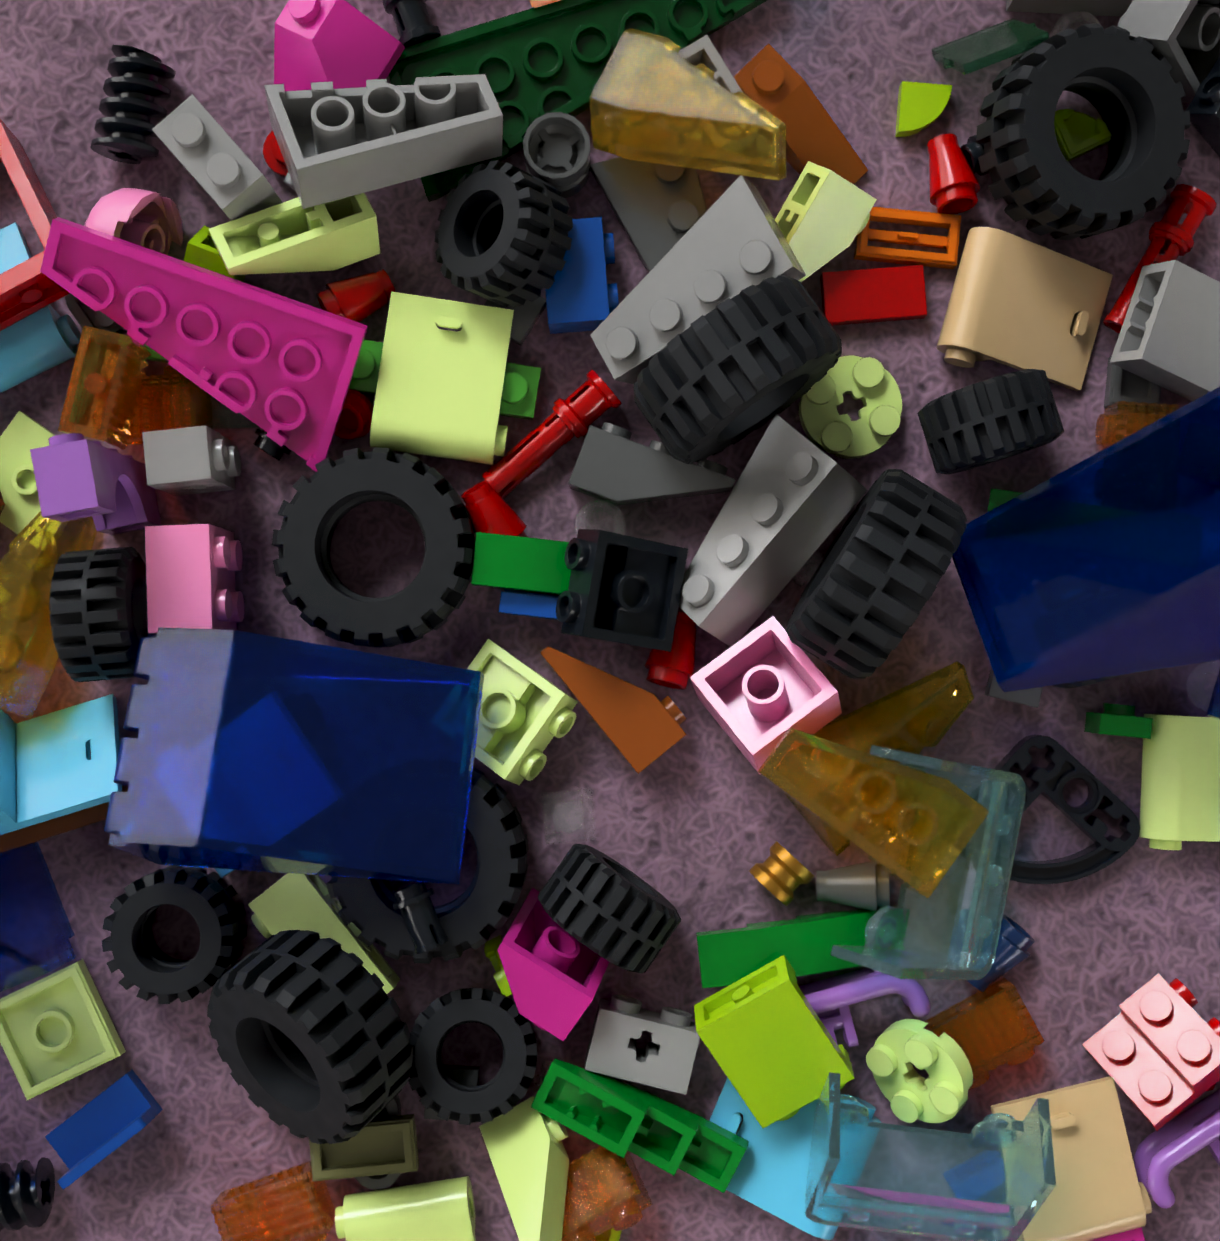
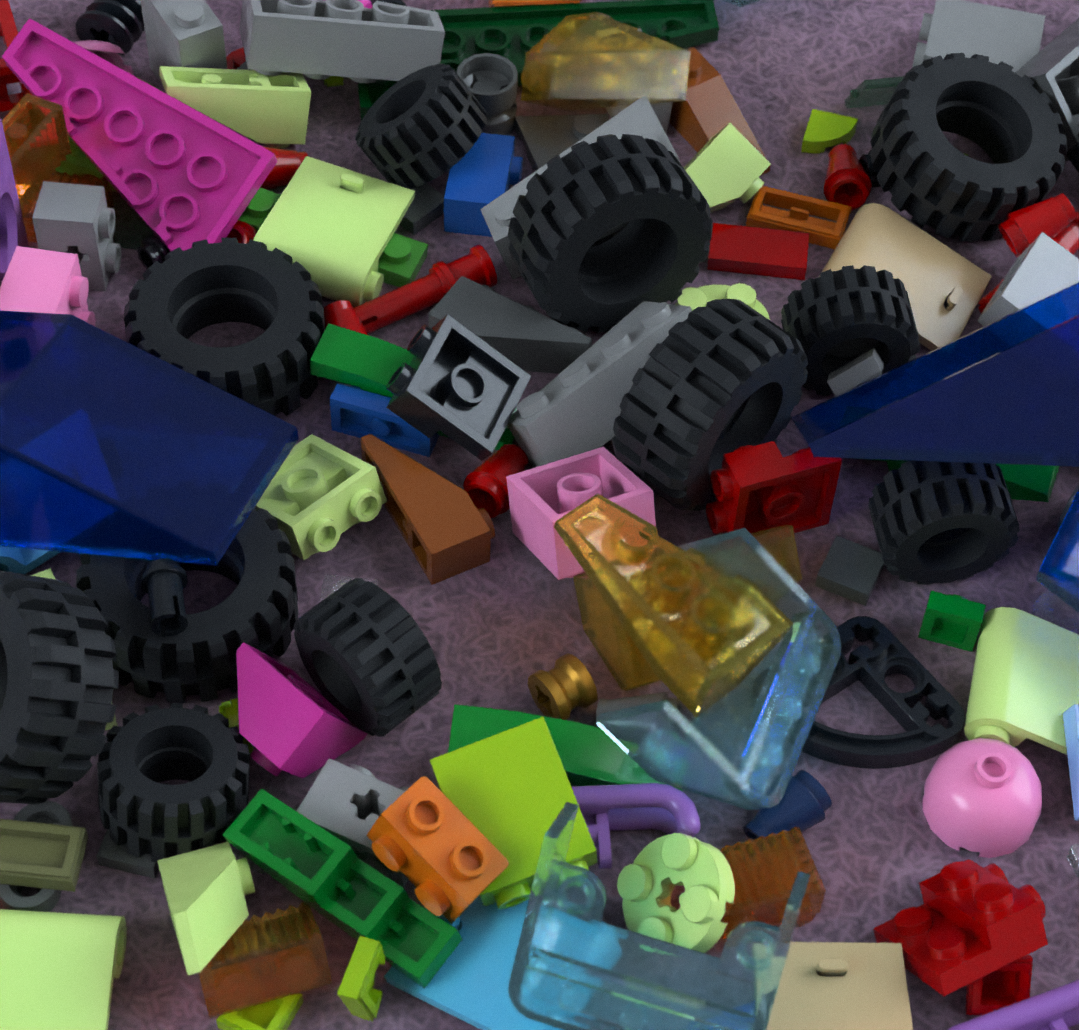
camera: 10 degrees right, 35 degrees down
none -> lime tile [337,936,385,1022]
none -> orange bracket [366,776,509,924]
none -> red plate [706,441,842,551]
none -> light grey tile [827,348,884,398]
none -> bright pink cylinder [922,738,1042,858]
none -> red cone [998,193,1077,257]

